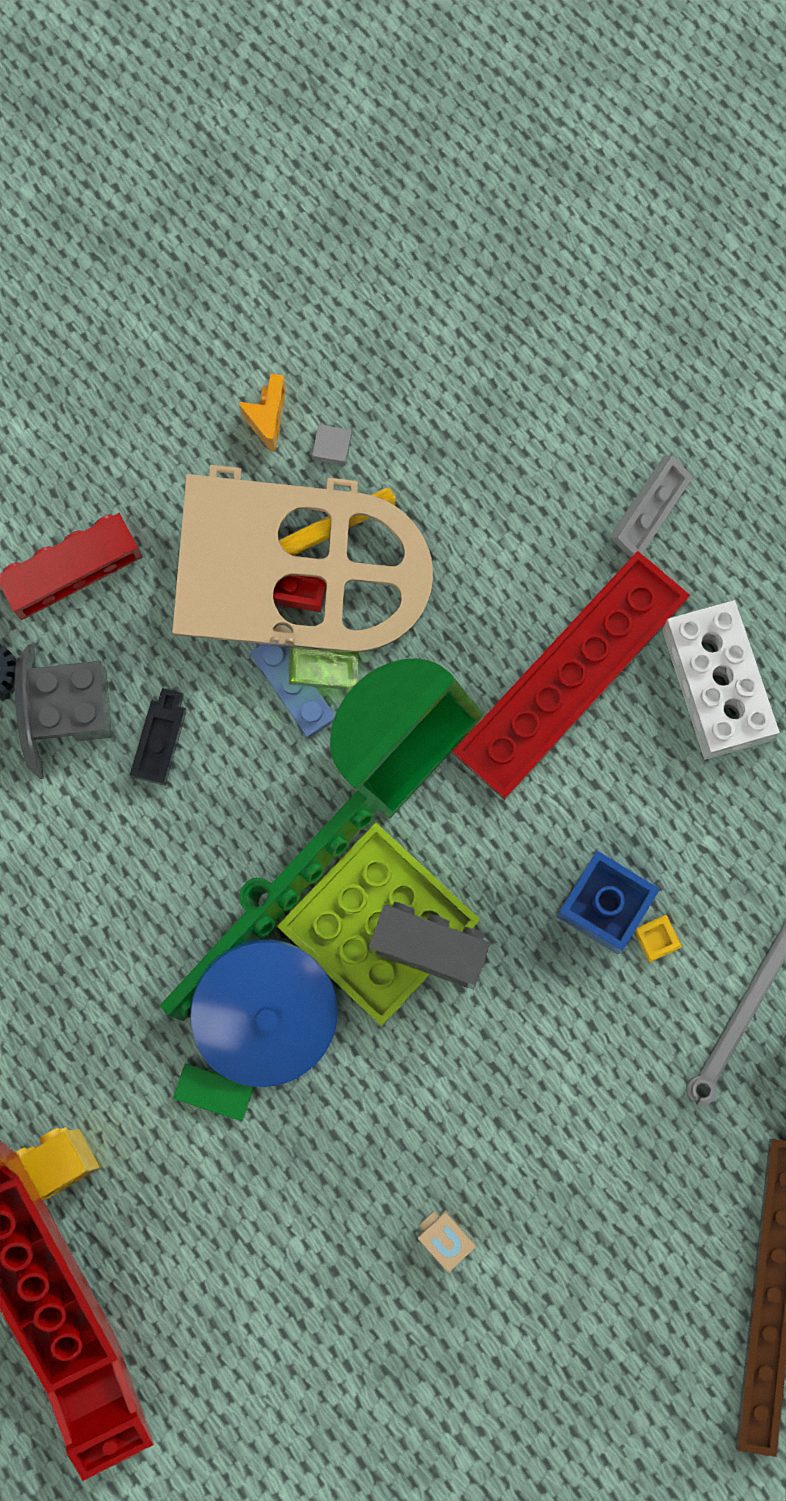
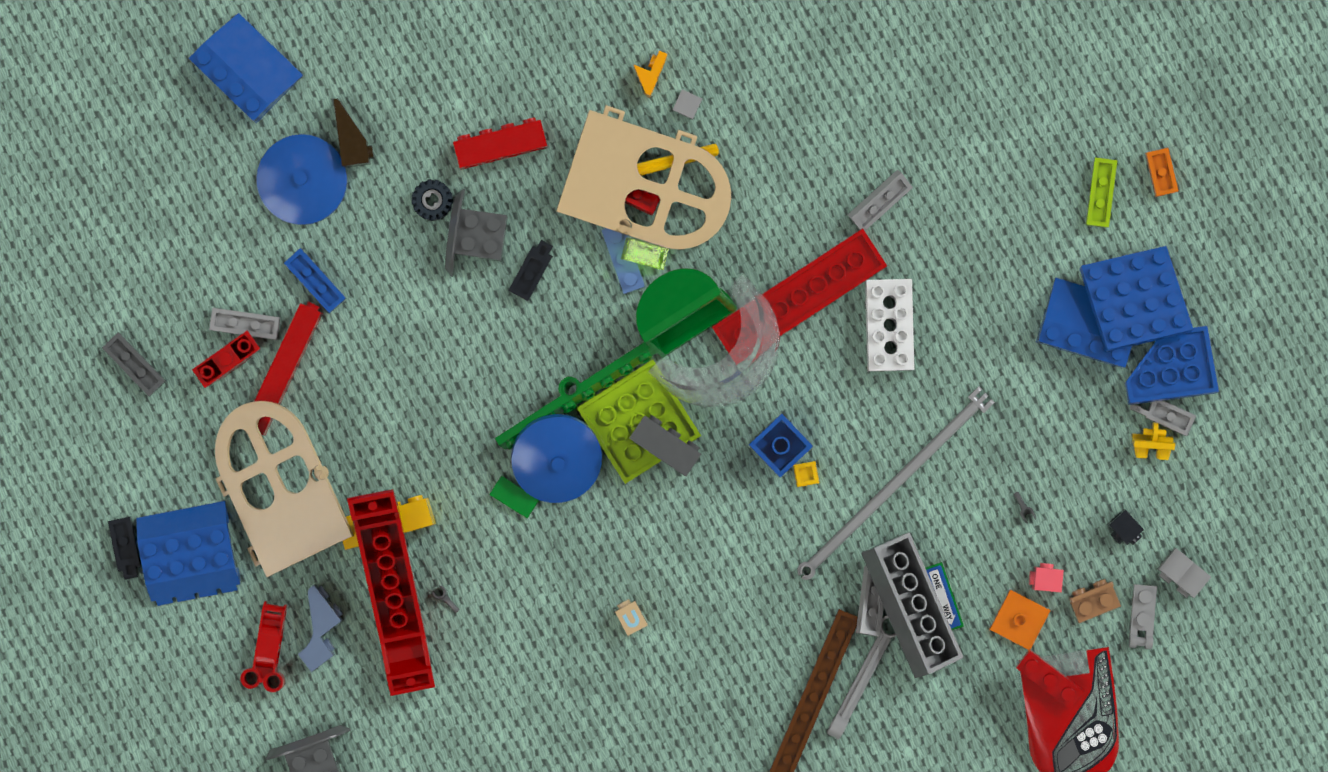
camera: 10 degrees right, 10 degrees up
none -> dark grey hand [432,585,460,613]
none -> clear windscreen [648,273,780,407]

